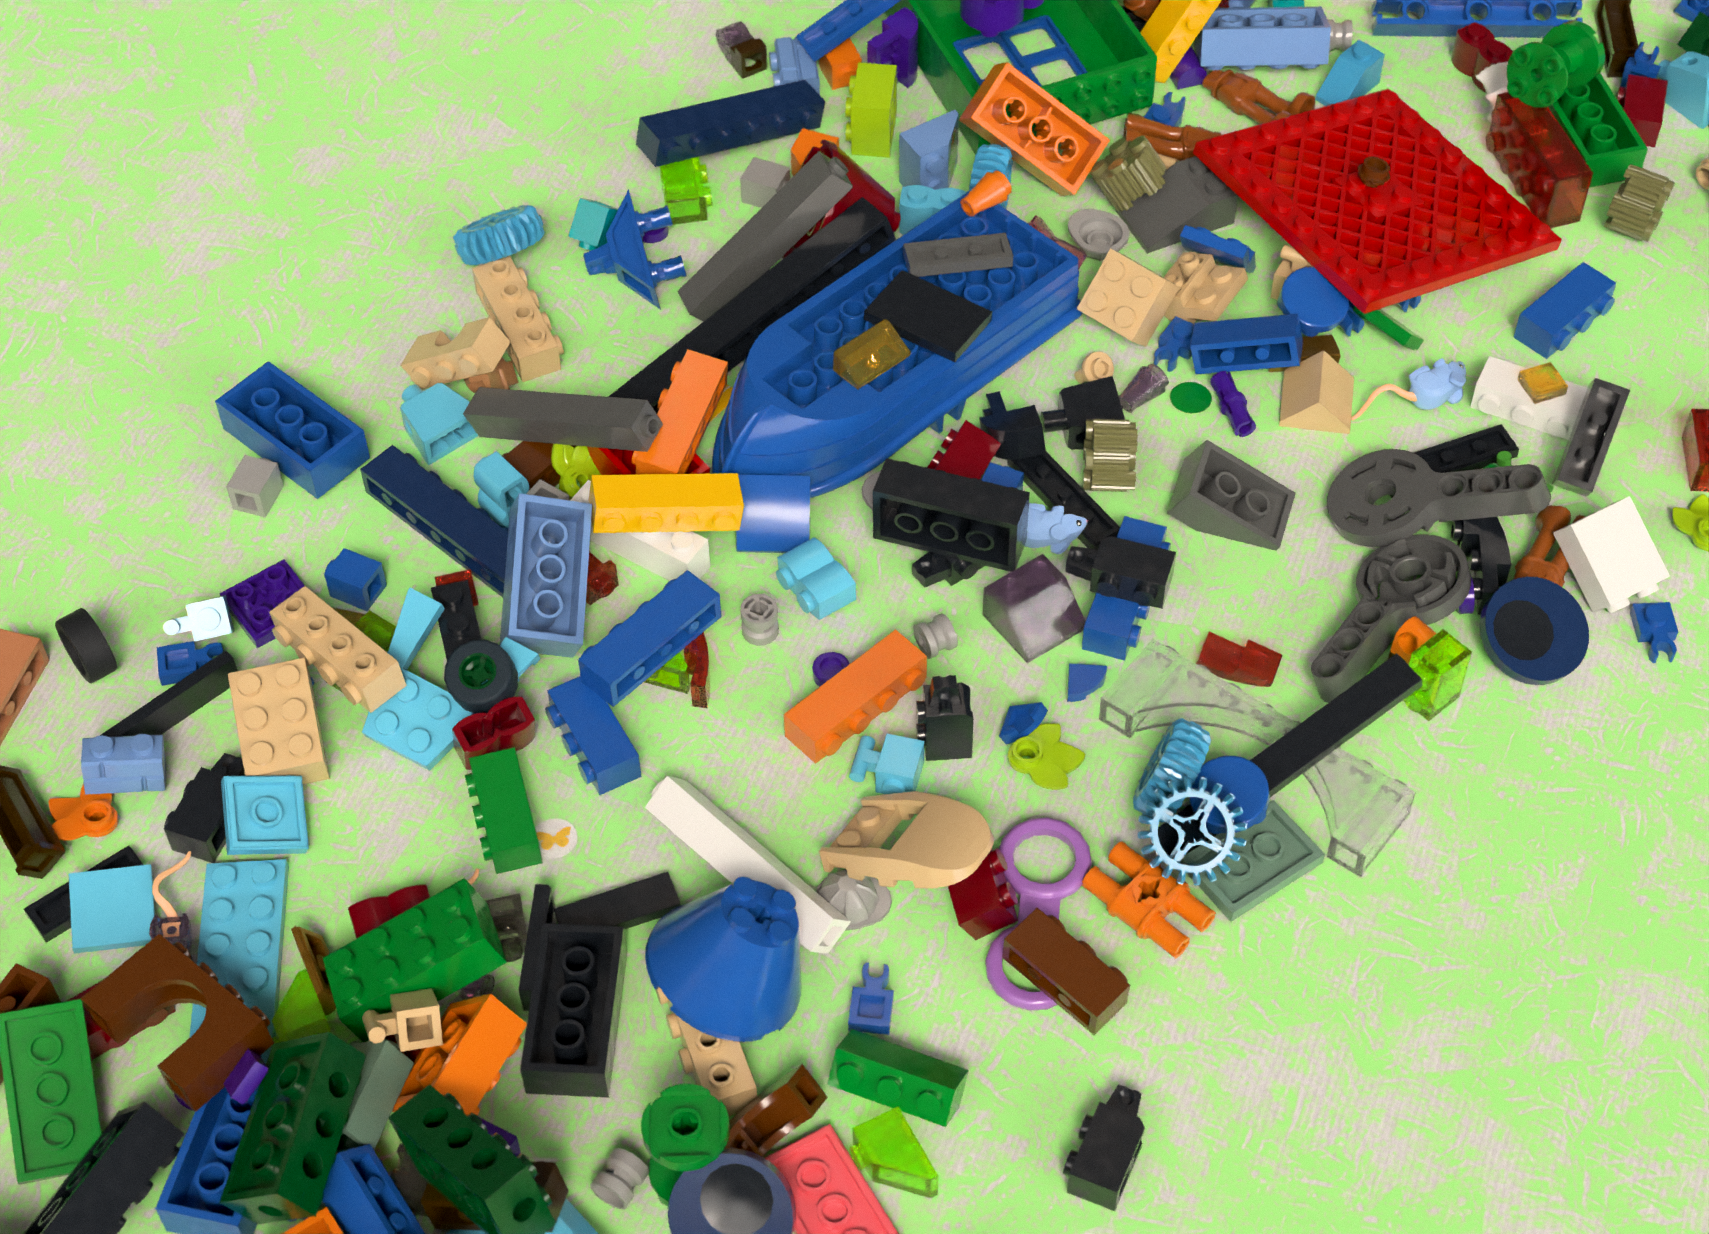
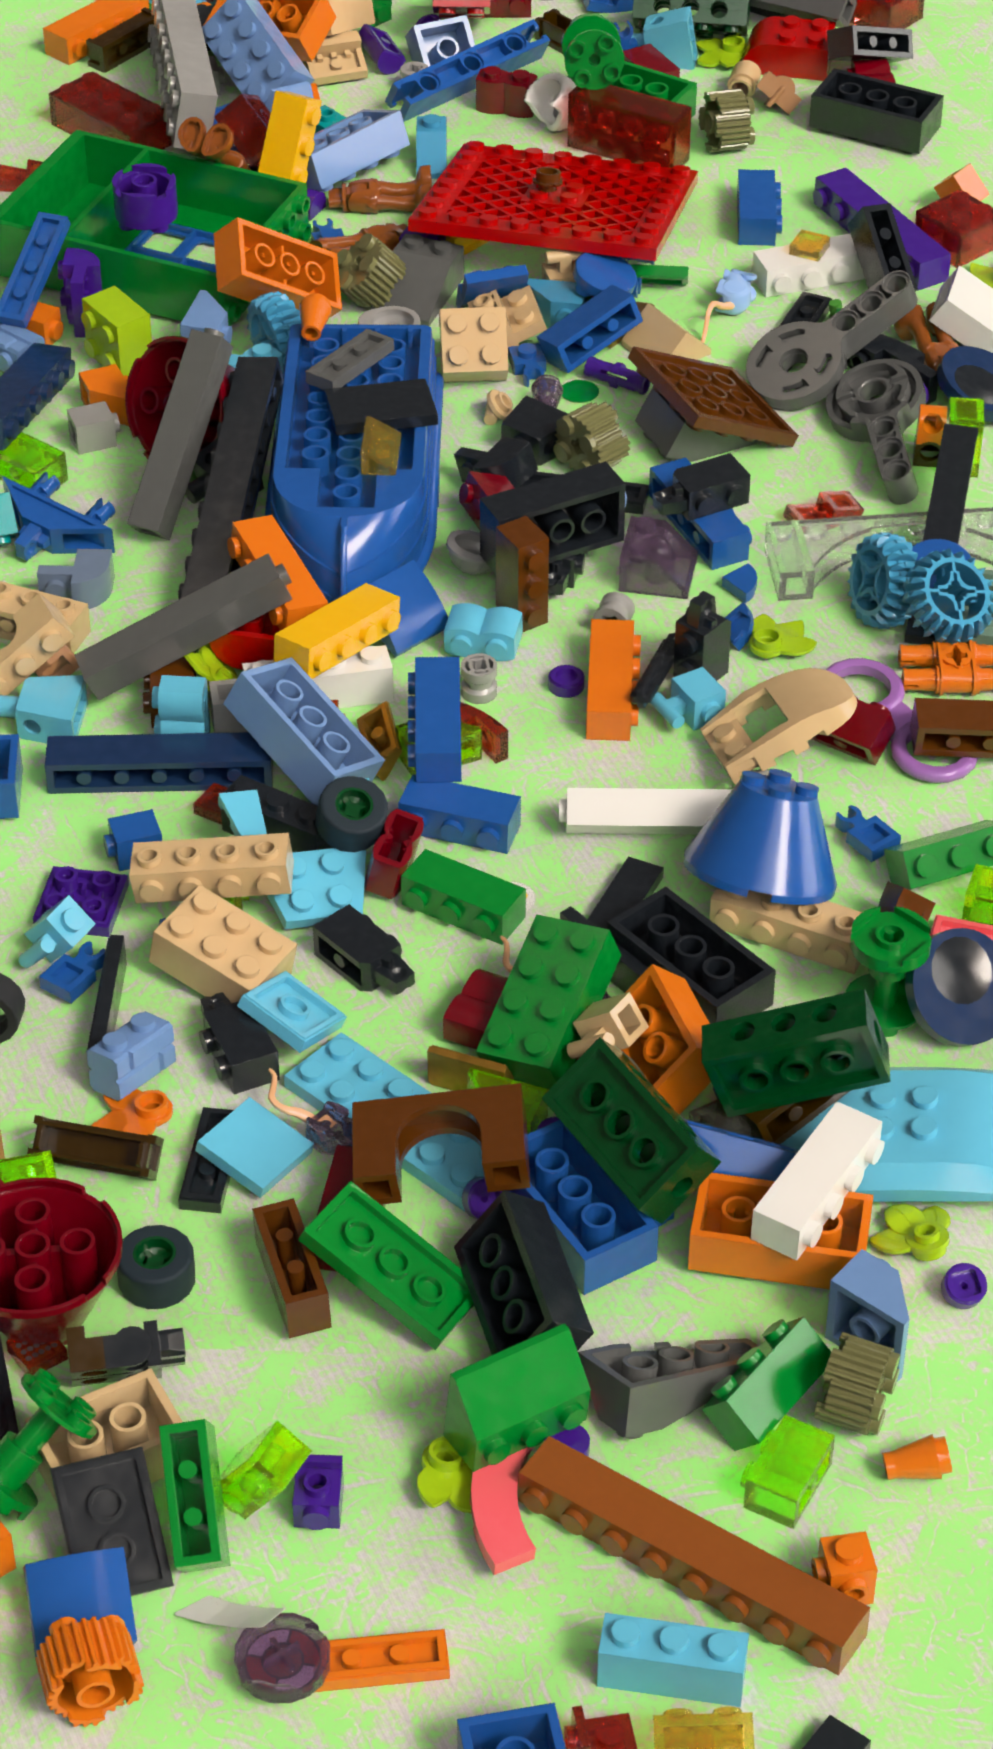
camera: 45 degrees left, 10 degrees down
dark purple tile [223,1048,268,1104] -> none
none -> sand blue brick [37,549,115,609]
none -> black hinge [313,904,415,995]
none -> pearl gold slope [357,701,402,781]
none -> reddish brown brick [496,516,549,632]
none -> dark azure slope [527,278,587,328]
none -> reddish brown plate [628,346,799,447]
none -> black axle [630,633,675,709]
none -> dark purple brick [813,168,951,291]

